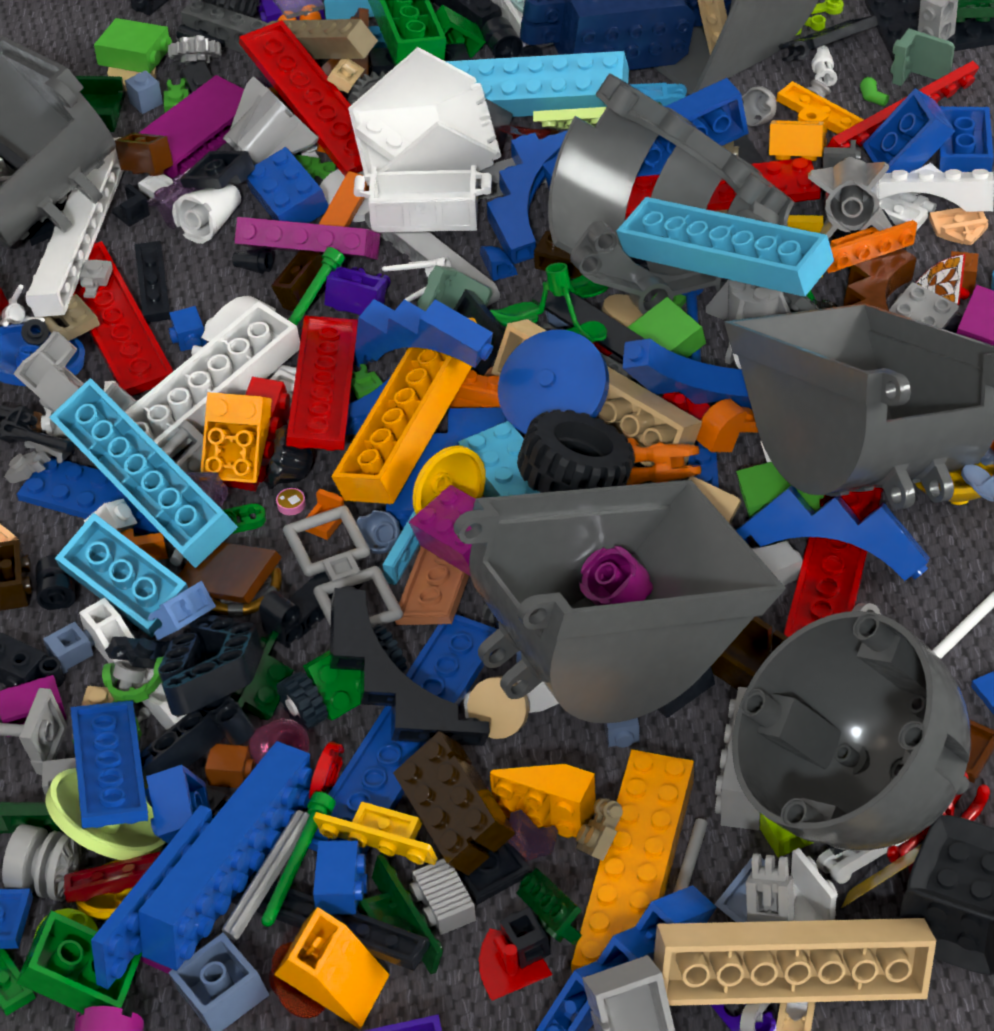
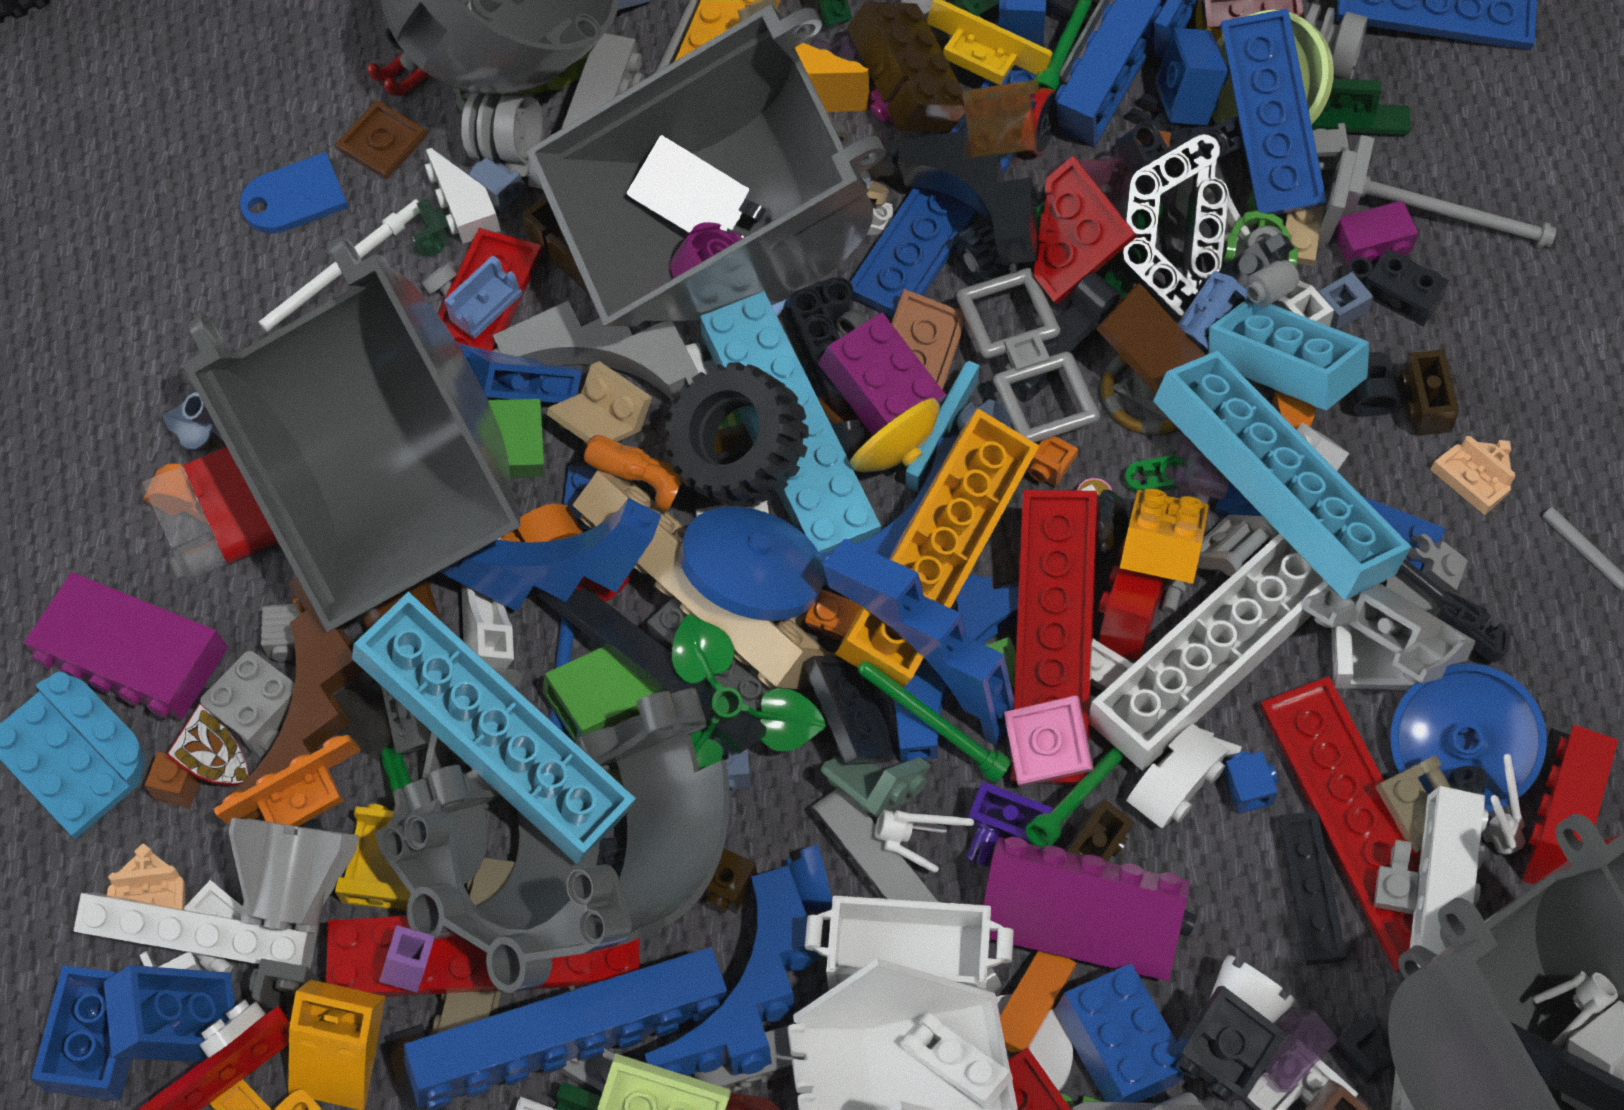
camera: 175 degrees left, 15 degrees up
none -> white plate [199,1000,265,1058]
none -> medium lavender brick [379,925,435,992]
none -> medium blue hinge [444,256,523,339]
none -> clear orange bracket [962,80,1039,157]
none -> bright pink tile [1004,695,1094,787]
none -> red plate [1033,156,1138,304]
none -> light grey brick [1246,260,1299,307]
none -> light grey tile [1318,149,1357,243]

